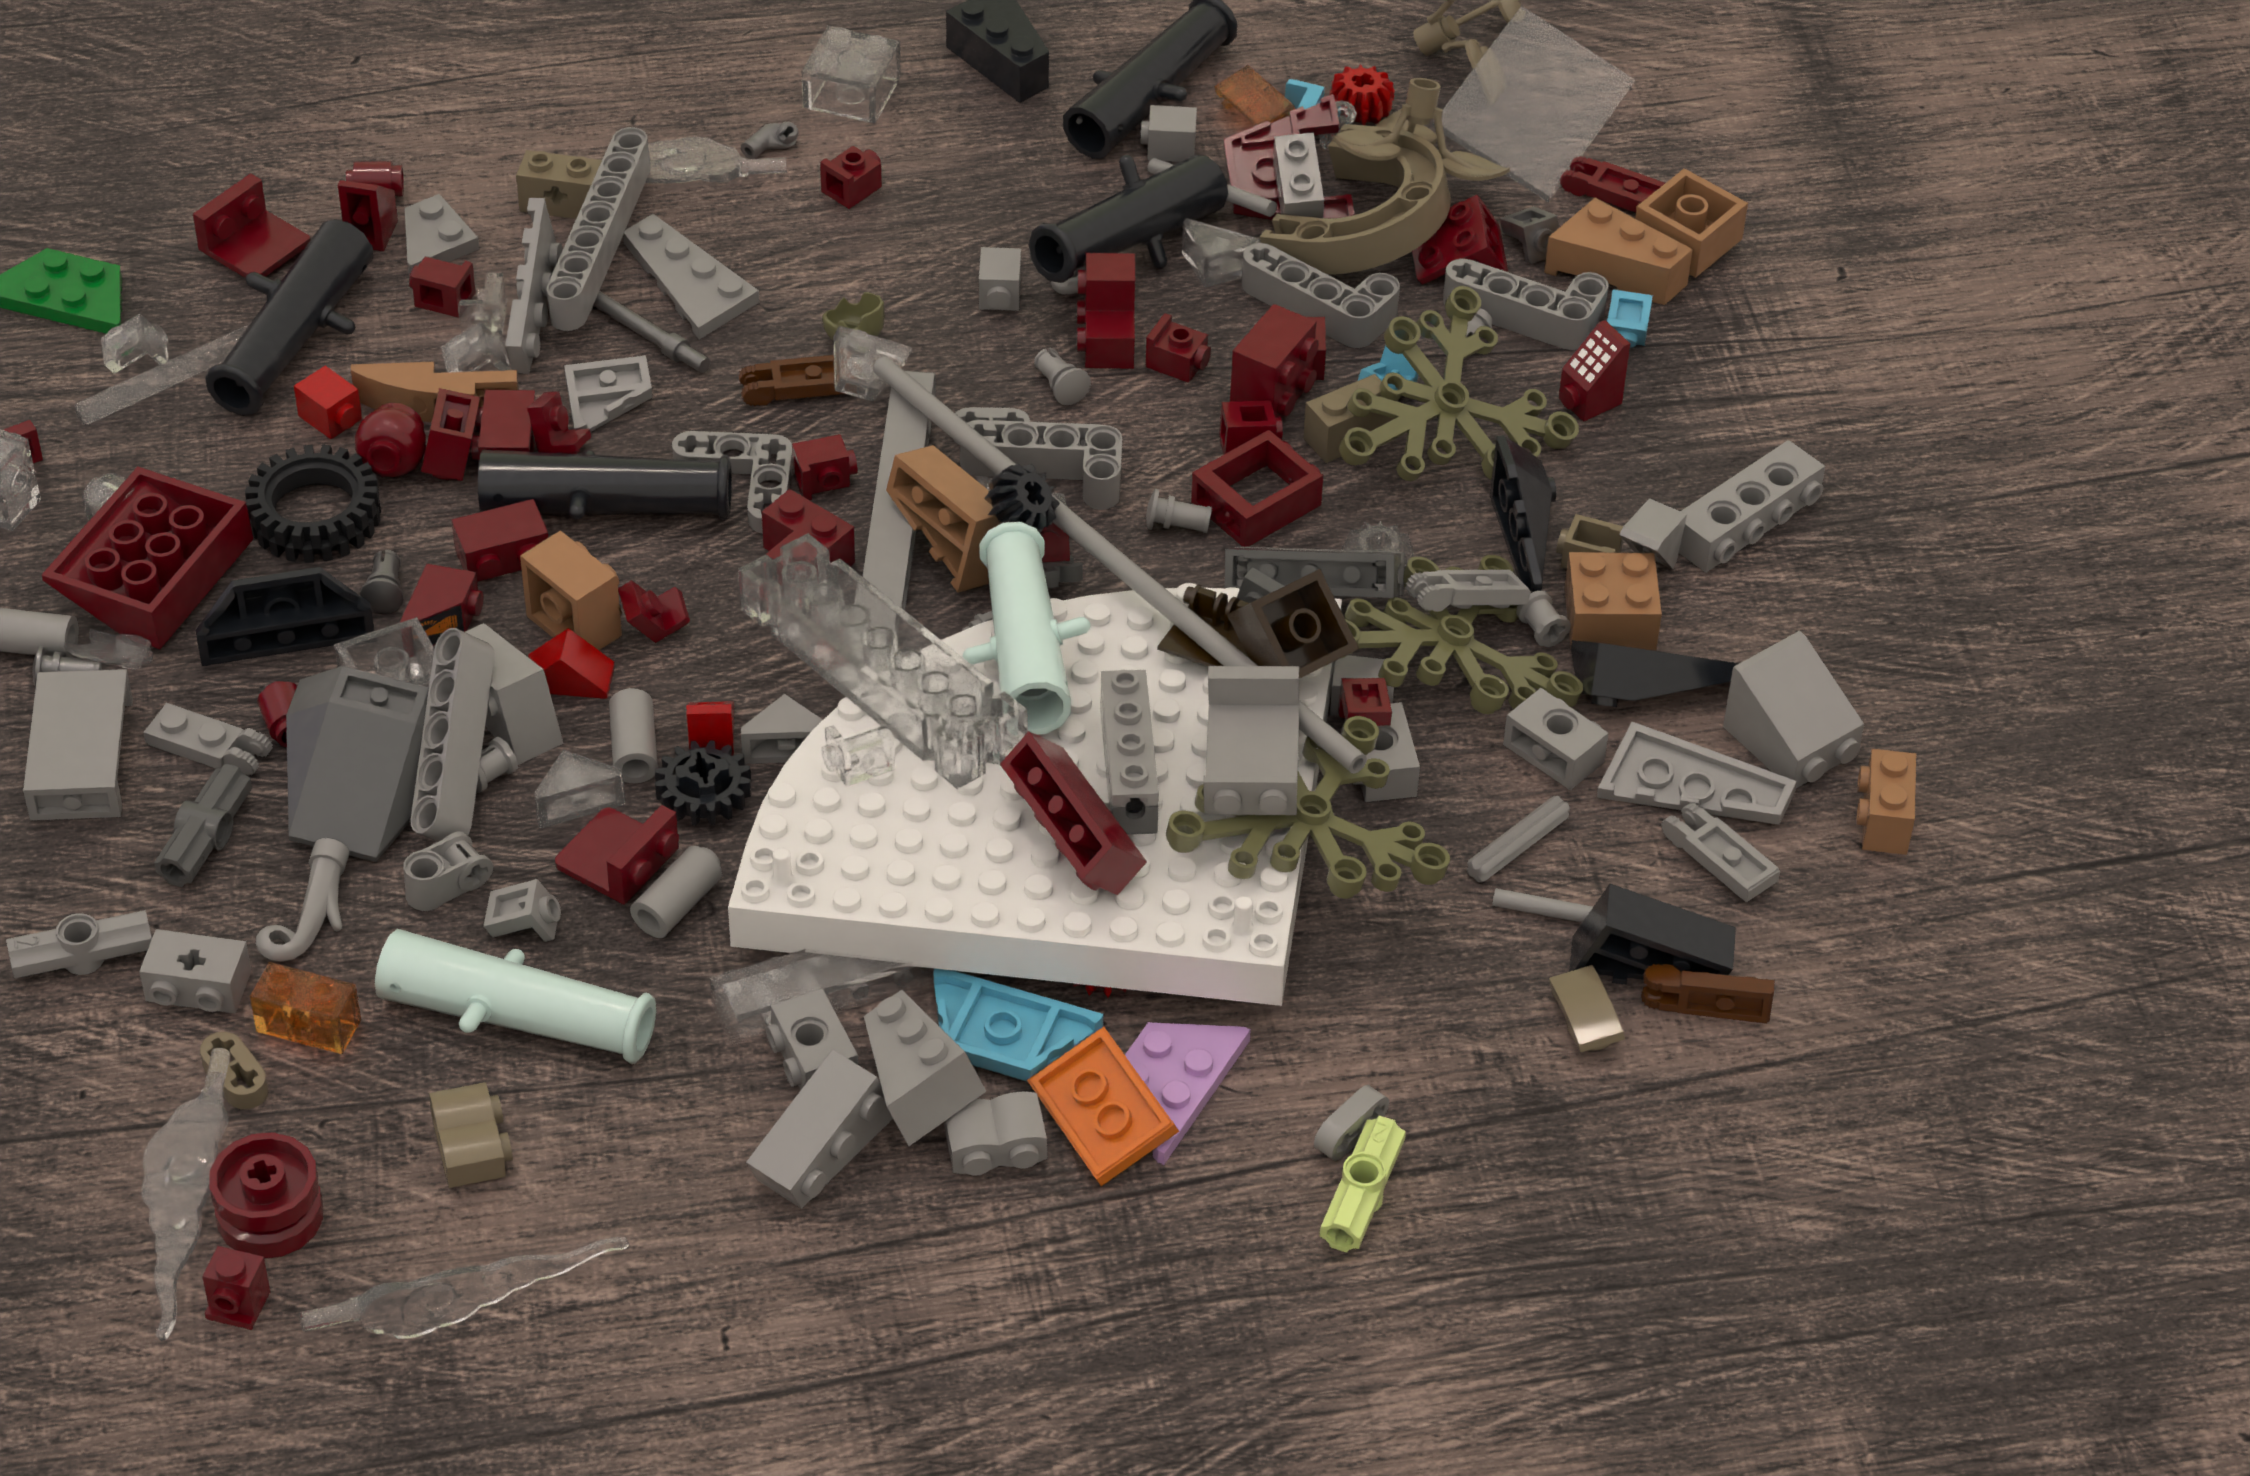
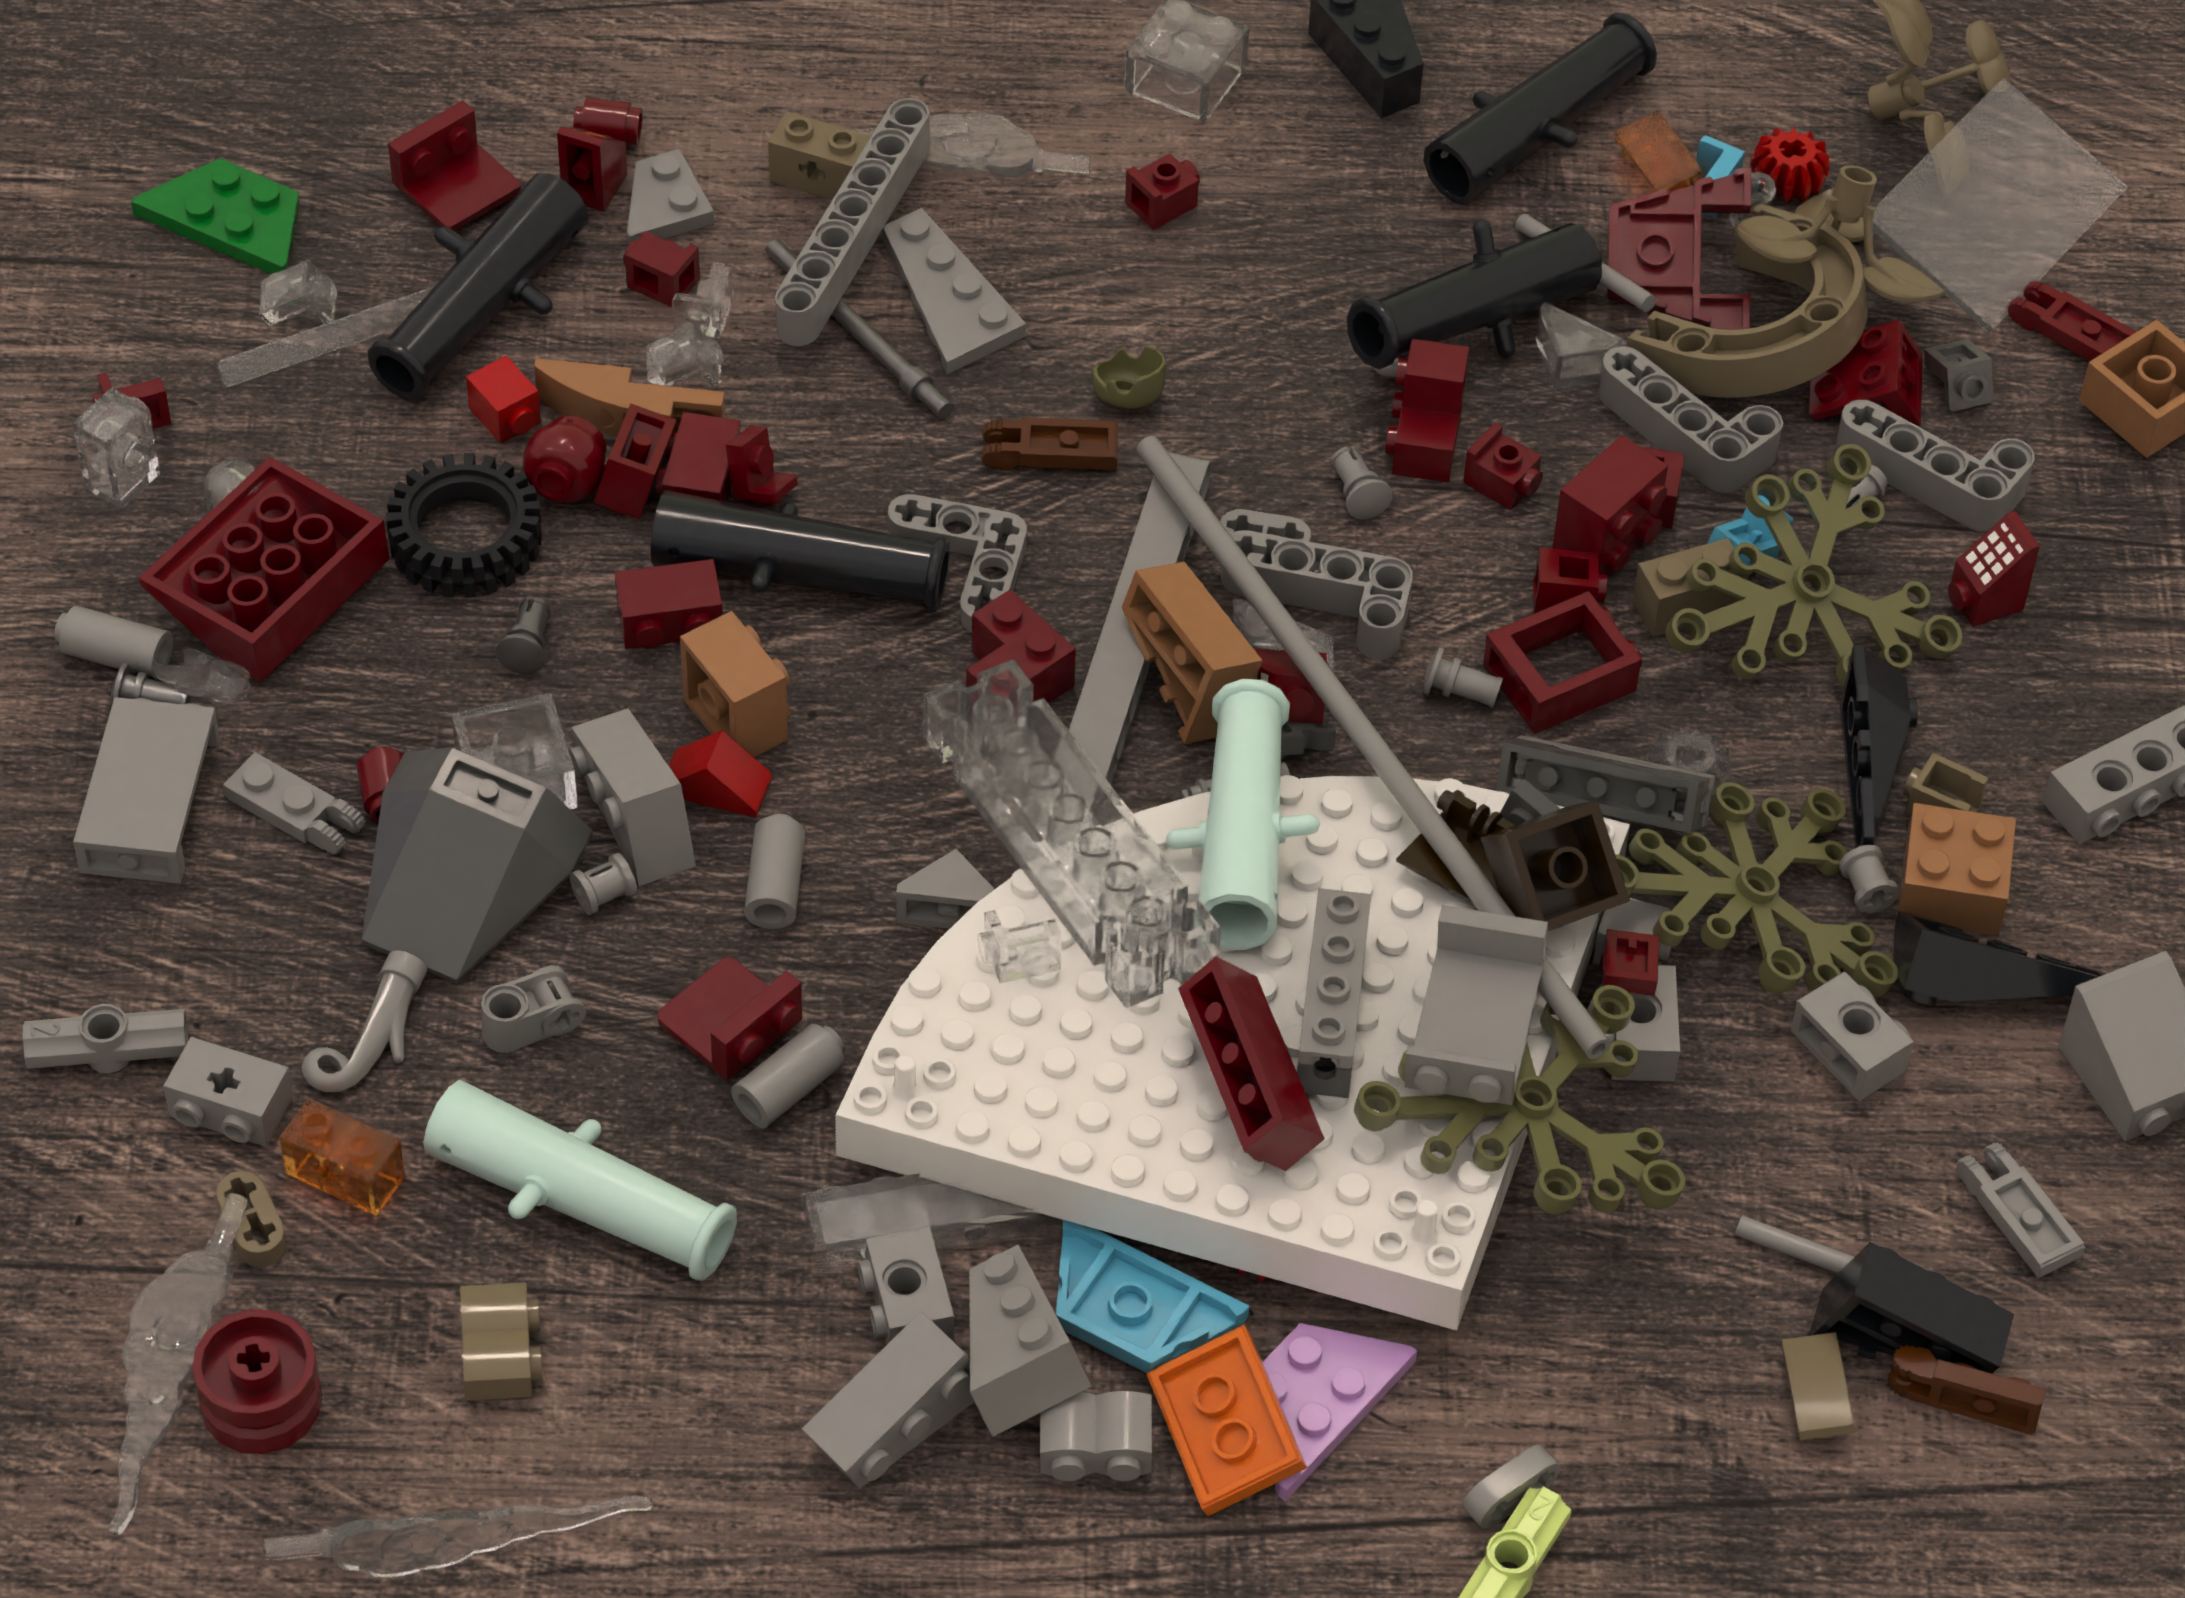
camera: 10 degrees right, 5 degrees up
dark grey piece [154,764,252,887] -> none
black wedge [195,567,376,666] -> none
dark red brick [202,1246,271,1330] -> none
dark red slope [399,564,484,655] -> none
light grey beam [411,628,494,846] -> none
light grey bracket [483,879,561,942] -> none
light grey wing [505,198,563,374] -> none
clear slope [534,750,625,829] -> none
light grey wing [564,355,652,432] -> none
dark red bracket [618,580,690,643] -> none
black gear [655,740,752,826] -> none
red slope [686,701,734,756] -> none
flat silver arm [741,122,799,160] -> none
dark red brick [792,434,858,501] -> none
clear wing [833,325,912,402] -> none
light grey brick [979,247,1021,311] -> none
black gear [984,464,1060,533] -> none
light grey brick [1141,105,1197,162] -> none
light grey brick [1273,133,1324,218] -> none
light grey hinge [1405,570,1531,612] -> none
light grey axle [1467,796,1570,882] -> none
medium nougat wedge [1544,198,1693,305] -> none
light grey wing [1597,721,1797,825] -> none
medium azure bracket [1607,290,1653,348] -> none
light grey slope [1619,498,1687,569] -> none

